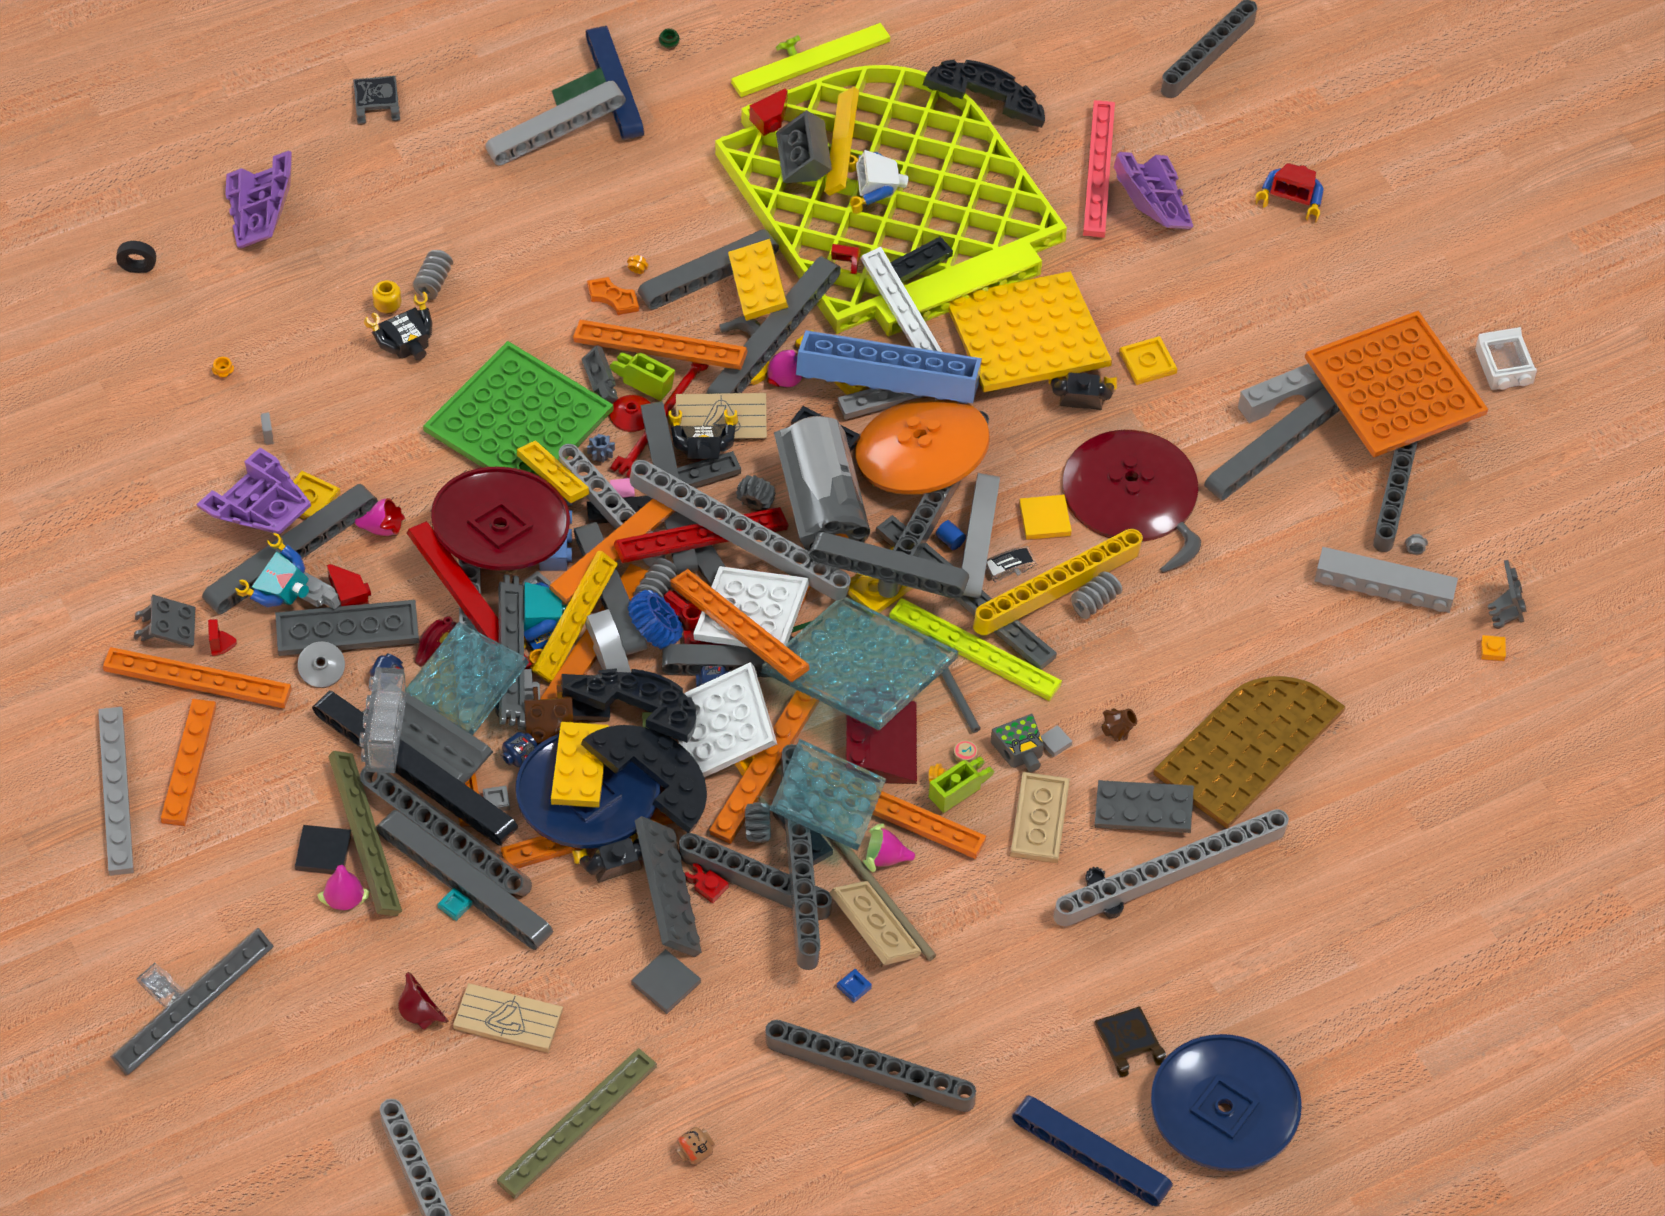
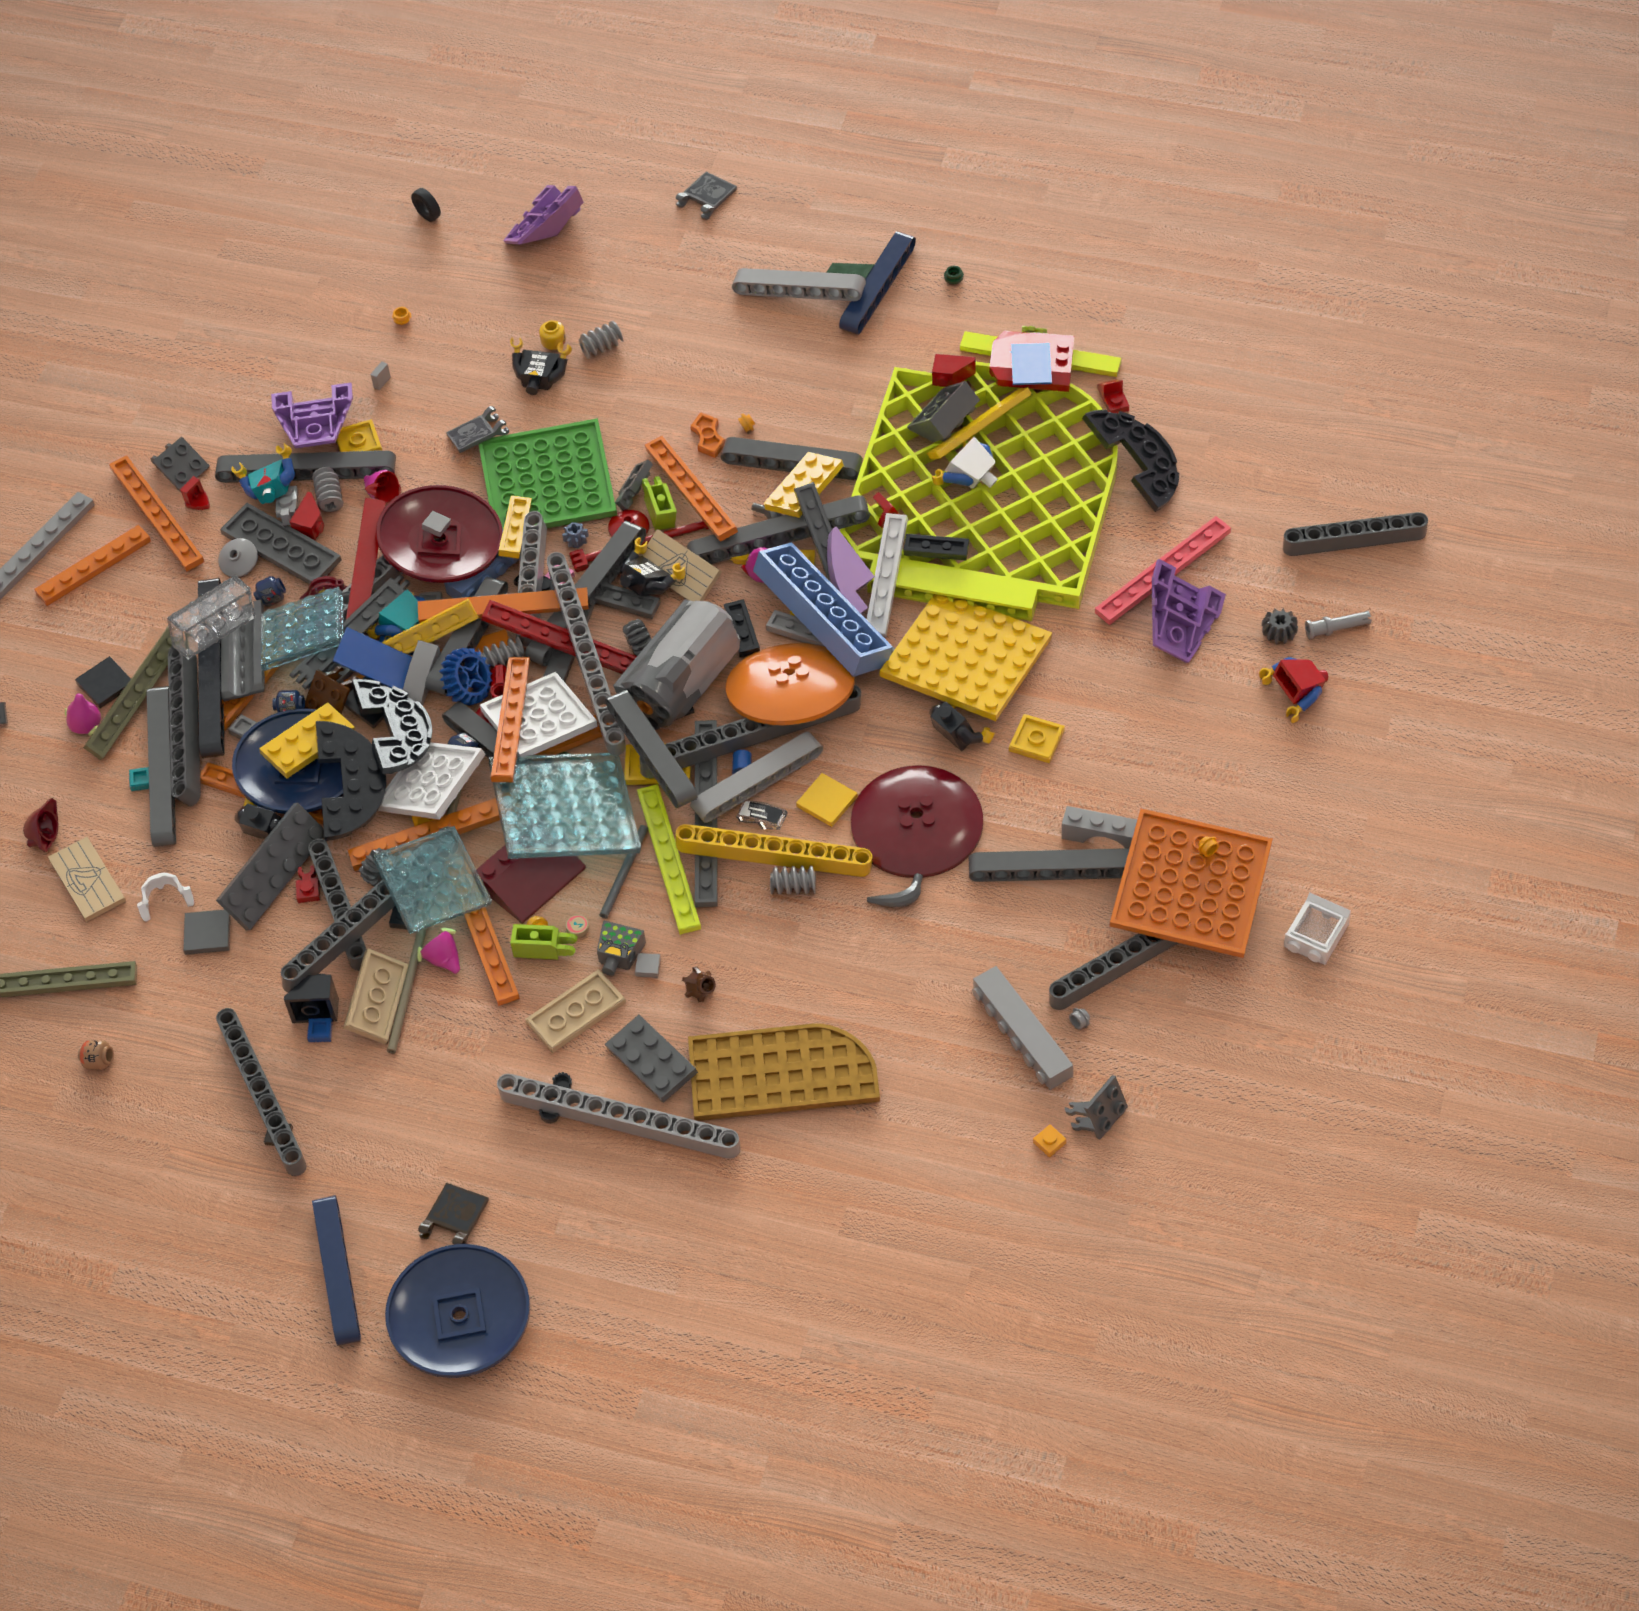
camera: 50 degrees right, 0 degrees up
none -> white helmet [137,872,194,922]
none -> black slope [284,973,339,1023]
none -> light grey piece [312,467,344,512]
none -> blue window [333,627,412,690]
none -> light grey tile [422,511,451,537]
none -> dark grey flag [446,406,509,453]
none -> dark grey tile [794,482,832,582]
none -> lavender slope [827,527,875,614]
none -> wedge [989,331,1075,392]
none -> window [1010,343,1052,385]
none -> red slope [1097,379,1129,414]
none -> light orange plate [1198,836,1219,857]
none -> dark grey gear [1262,608,1298,644]
none -> light grey pin [1305,611,1372,640]

